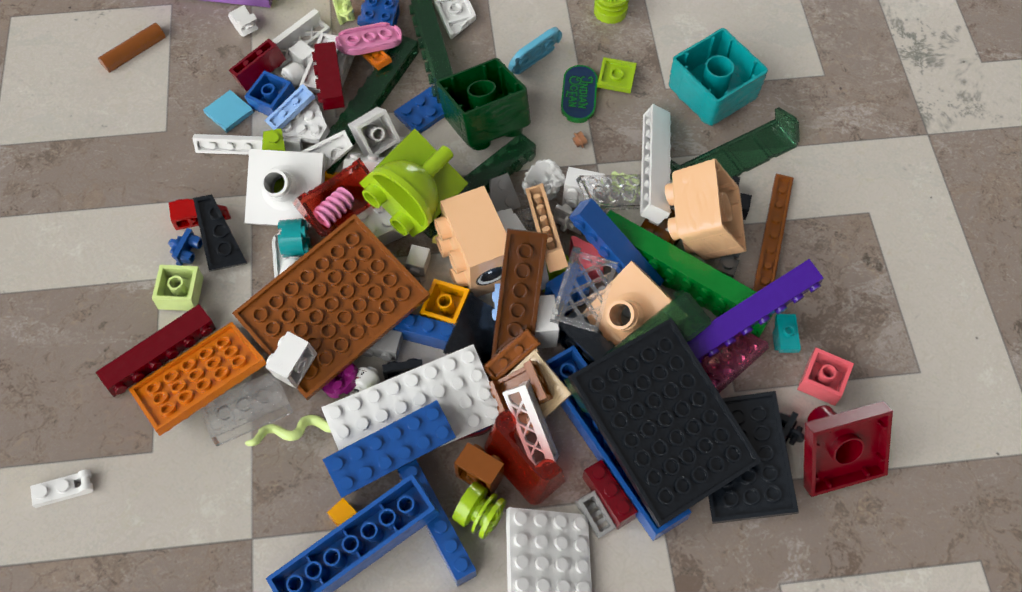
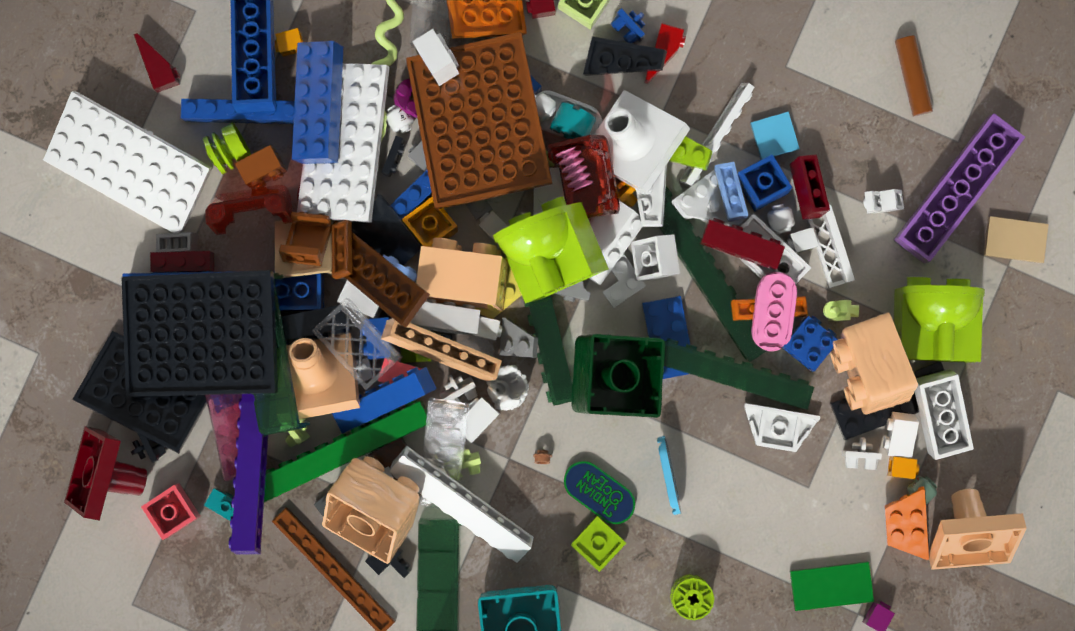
camera: 125 degrees right, 25 degrees up
fence [503,380,559,469] -> none

